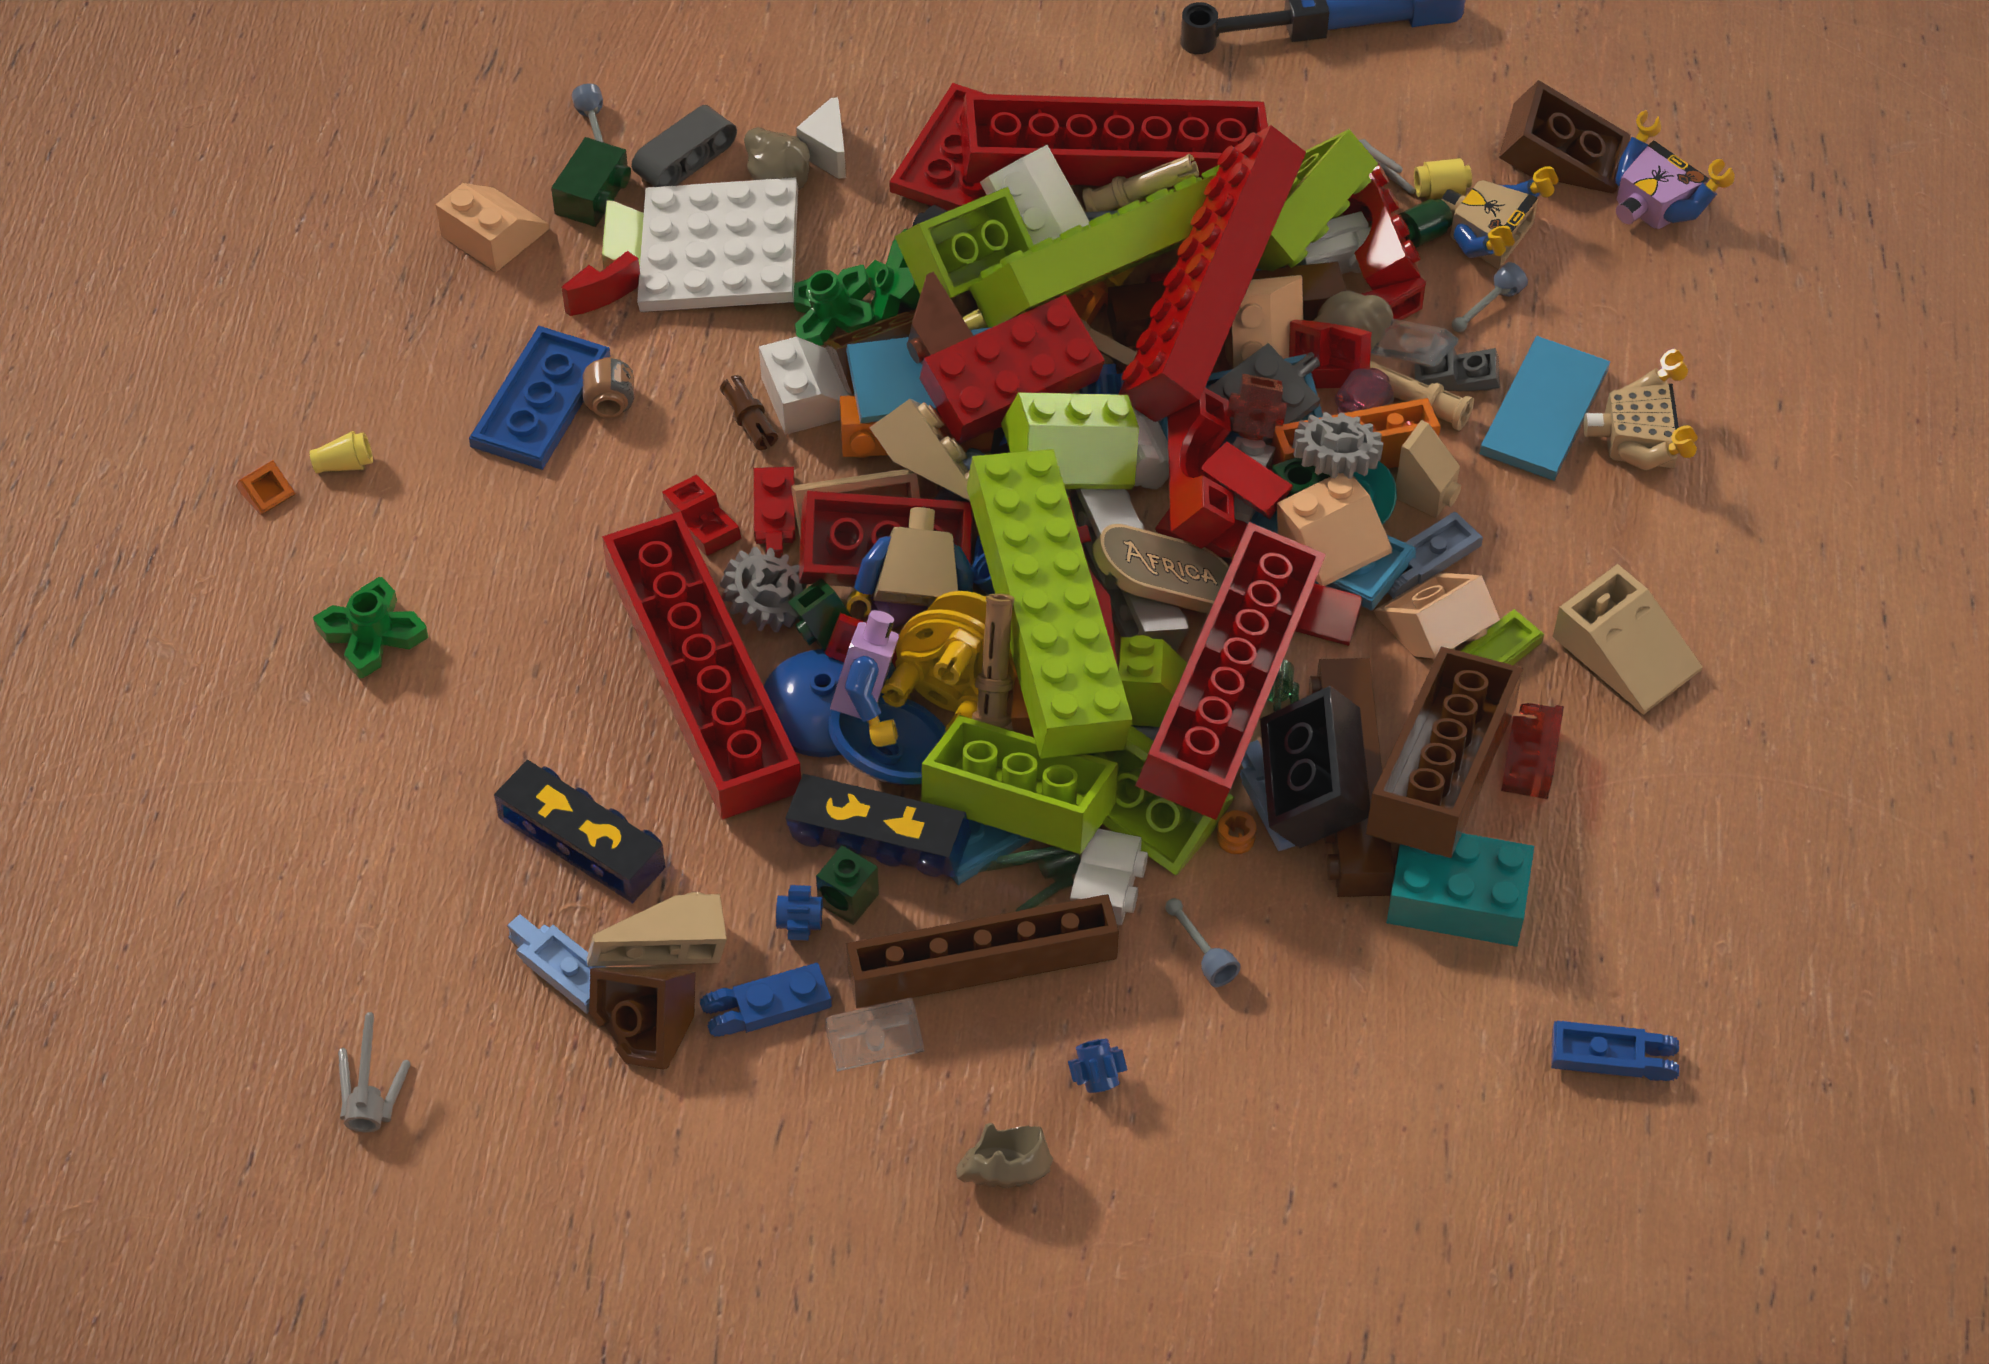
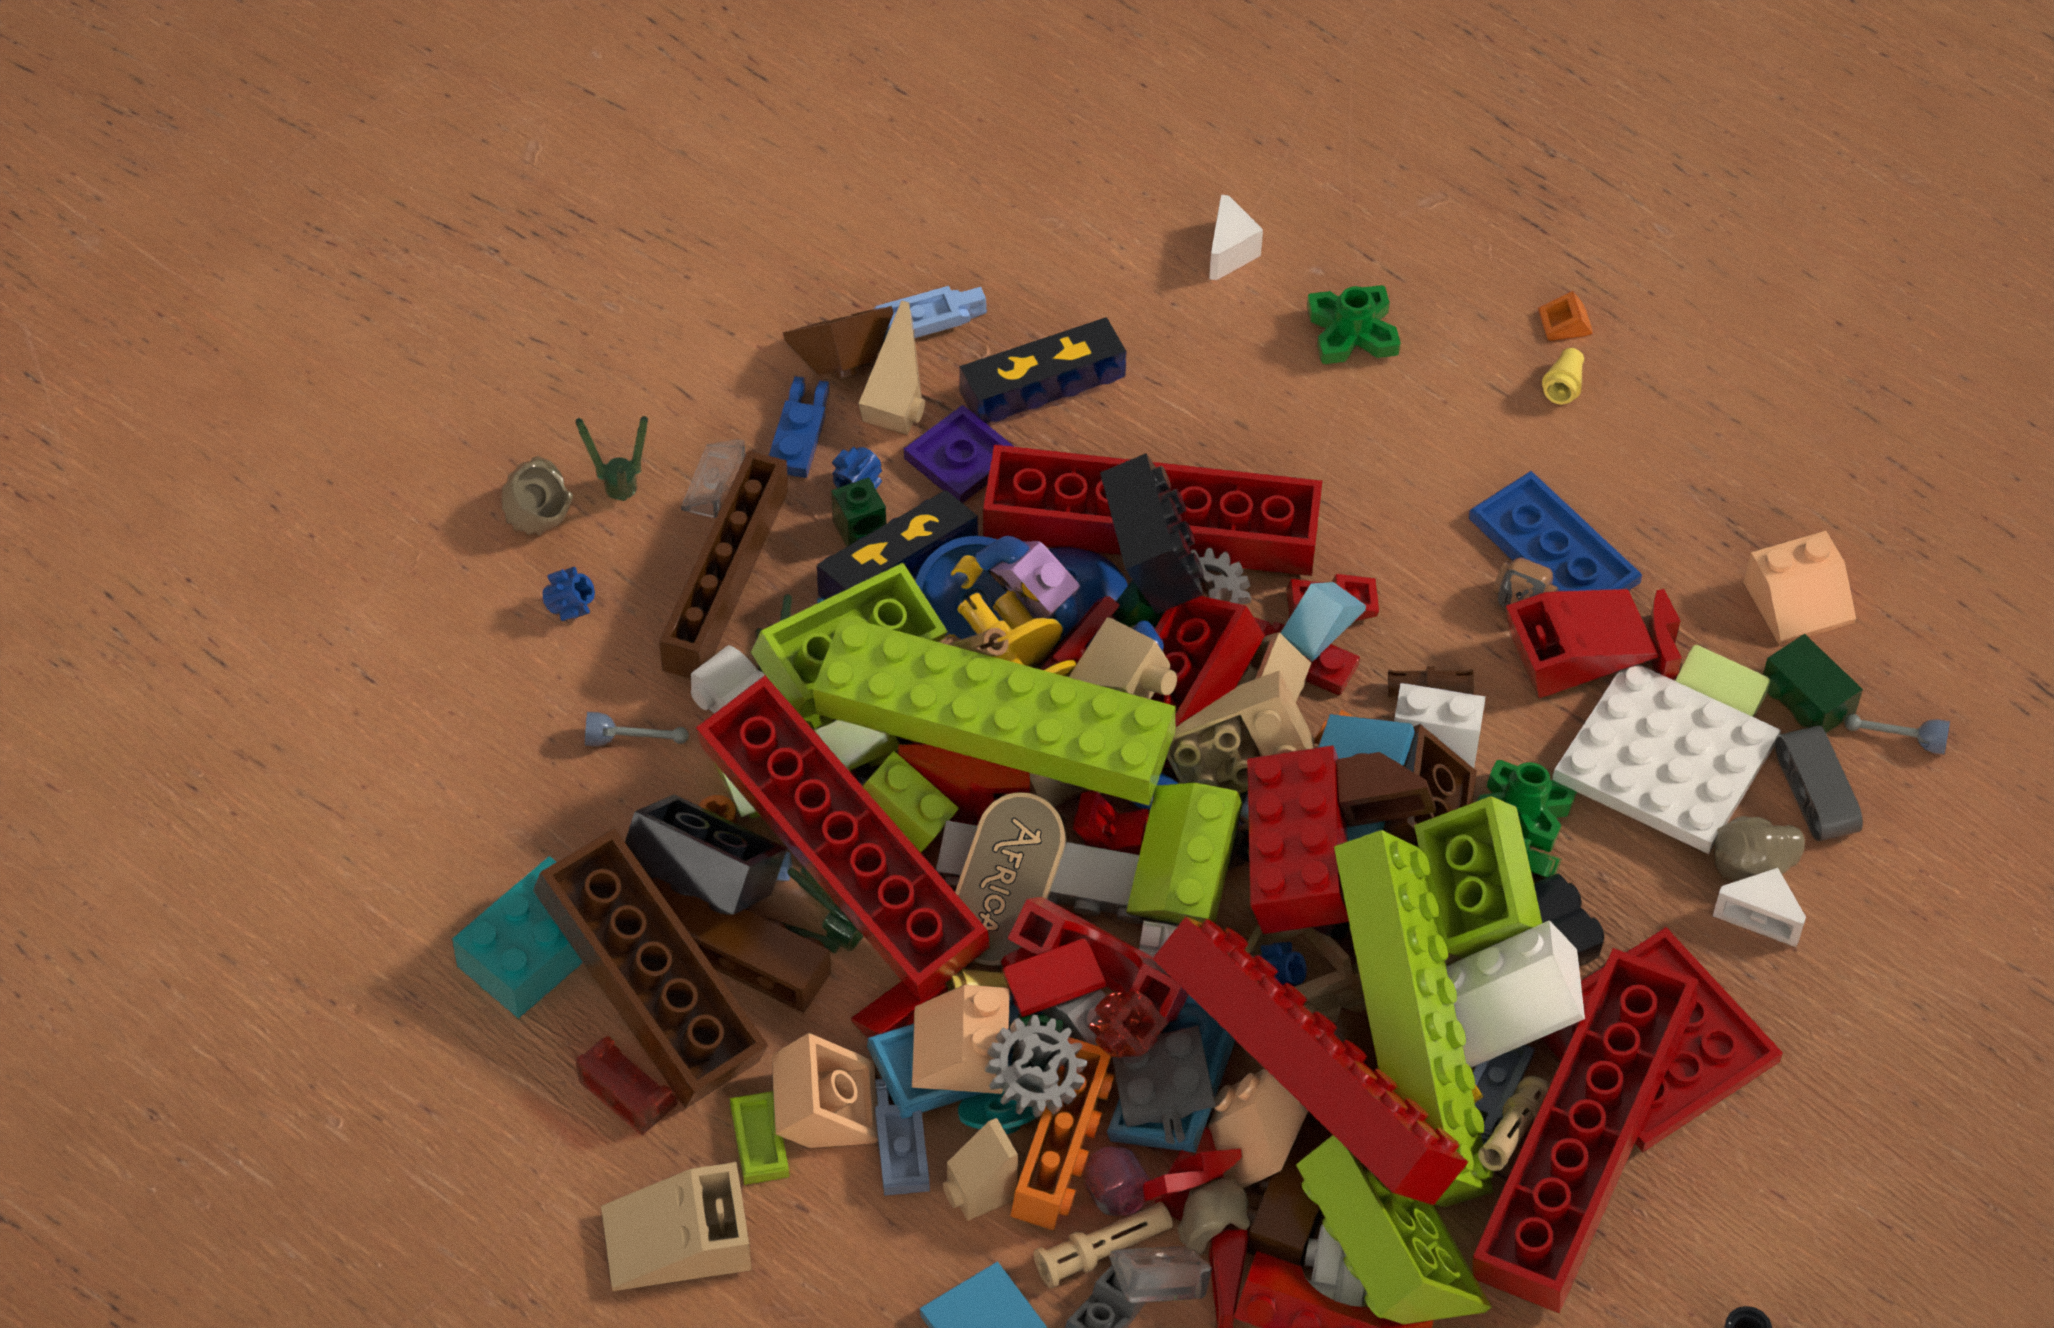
camera: 120 degrees right, 0 degrees up
light grey plant [338,1012,411,1132] -> none
blue hinge [1551,1021,1679,1081] -> none
none -> clear green plant [575,416,648,501]
none -> dark purple tile [904,405,1014,503]
none -> black brick [1100,453,1204,614]
none -> white slope [1209,195,1263,280]
none -> medium azure slope [1281,582,1366,661]
none -> red slope [1506,589,1659,699]

